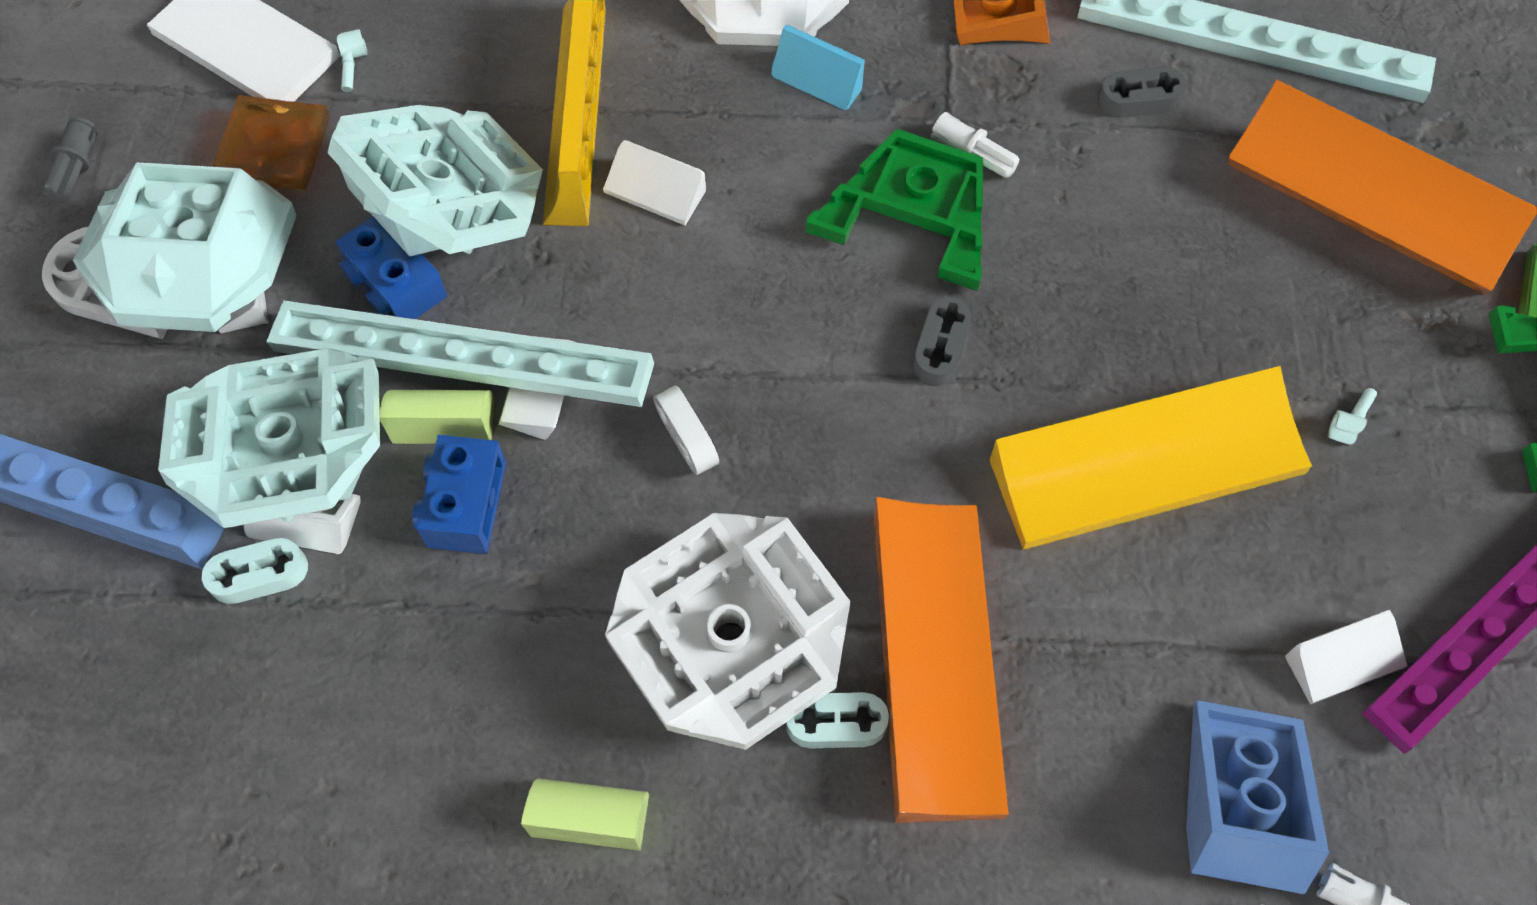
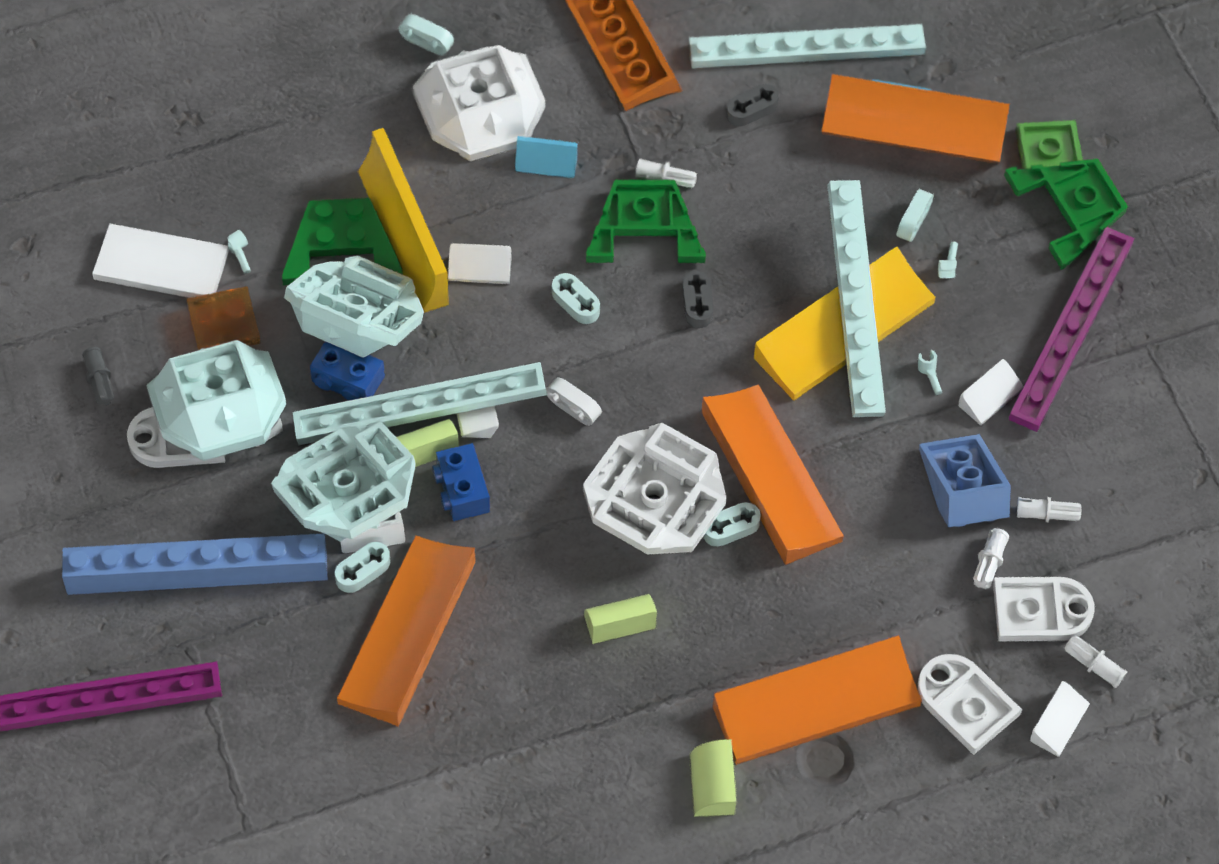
camera: 25 degrees left, 5 degrees down
none -> green wing [282,197,403,286]
none -> orange arch [337,536,475,727]
none -> light aqua beam [552,273,600,324]
none -> light aqua plate [827,180,886,417]
none -> light aqua beam [896,189,934,242]
none -> light aqua hand [918,350,942,395]

